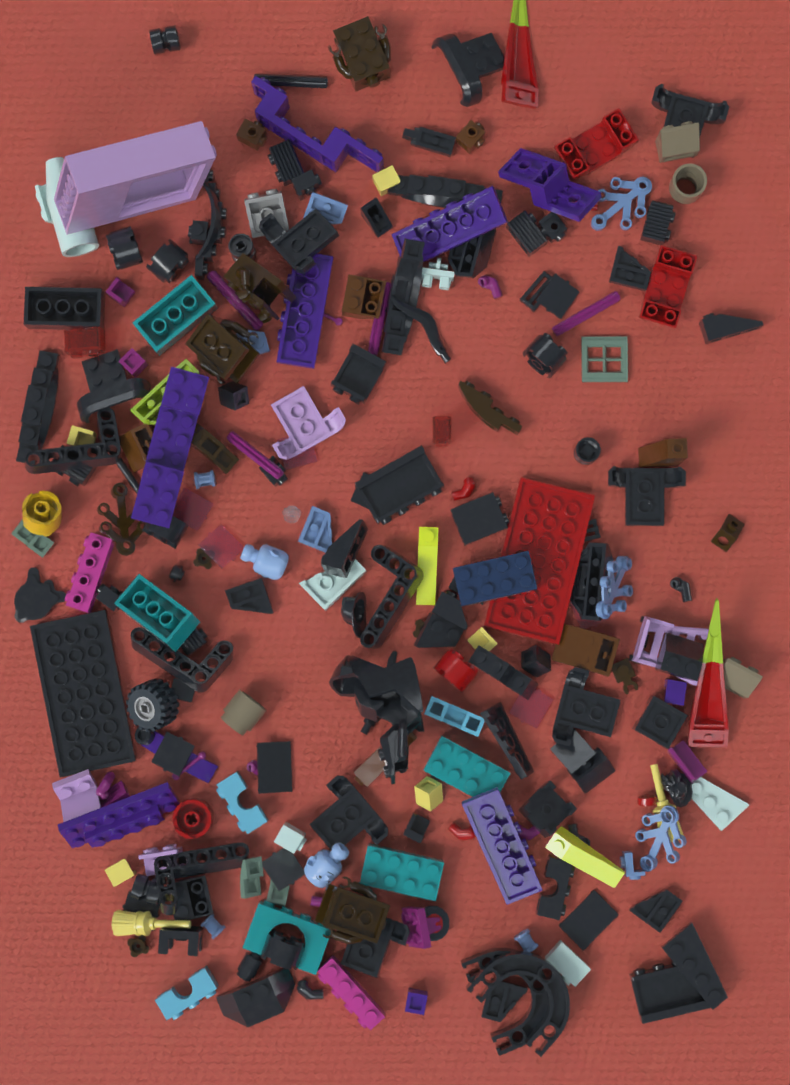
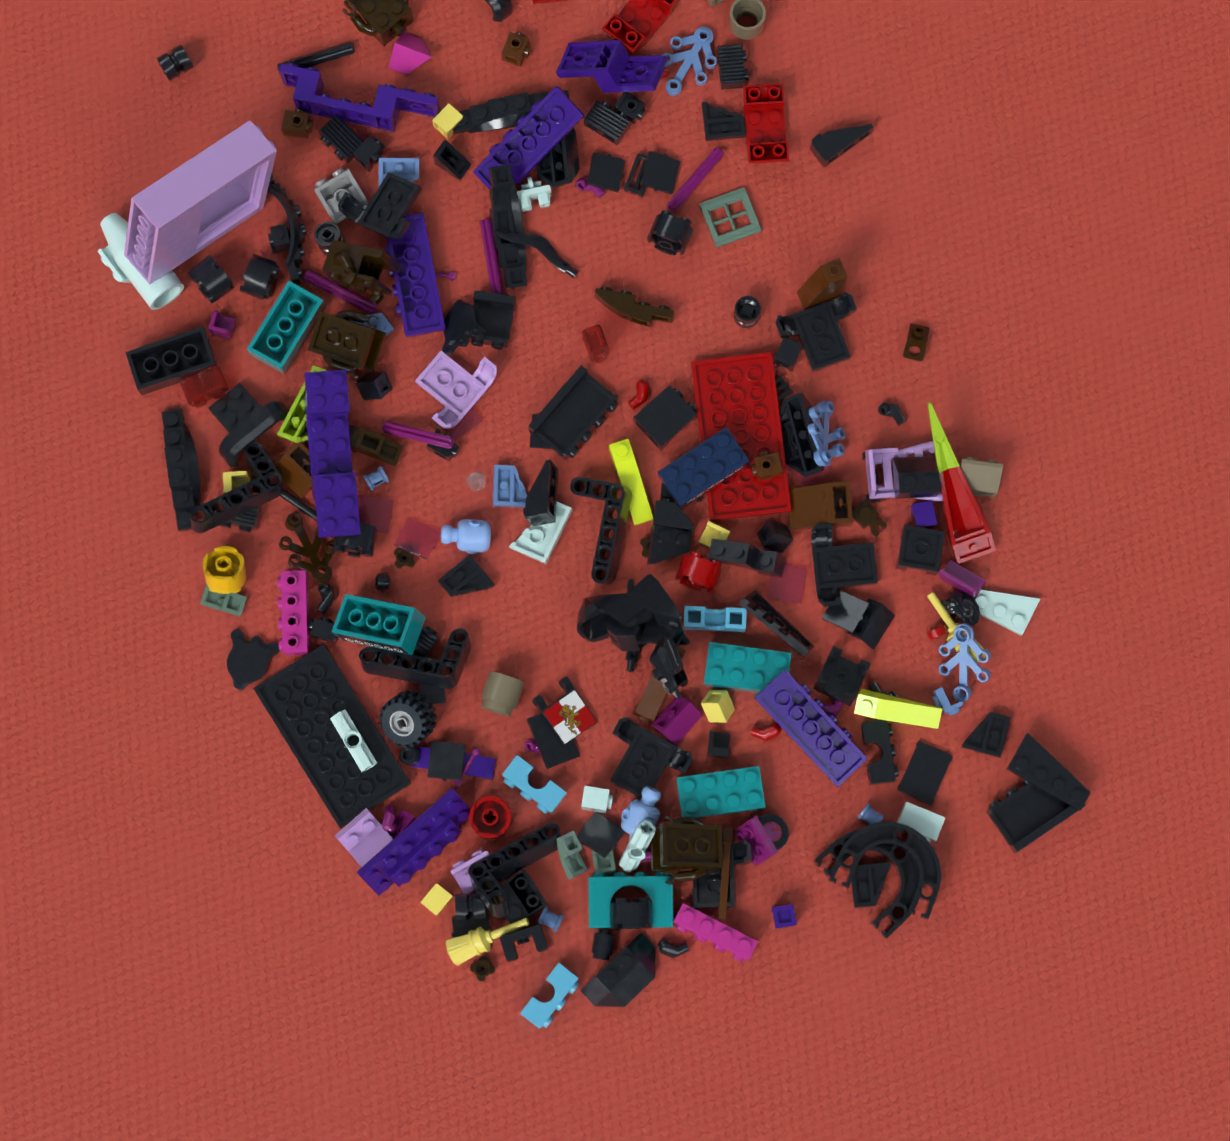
camera: 25 degrees left, 5 degrees down
magenta panel [118,348,149,378] -> none
black piece [341,592,366,638] -> none
reddish brown slope [342,274,386,319] -> none
black hinge [402,127,456,157] -> none
none -> black arm [316,582,335,614]
none -> light aqua piece [330,709,377,772]
none -> dark pink slope [389,32,431,75]
none -> black tile [442,299,486,355]
none -> flag [532,677,597,745]
none -> black piece [587,152,625,192]
none -> light aqua piece [619,820,656,873]
none -> magenta panel [652,696,702,745]
none -> reddish brown piece [719,827,734,920]
none -> reddish brown brick [751,452,783,481]
none -> black panel [773,337,802,371]

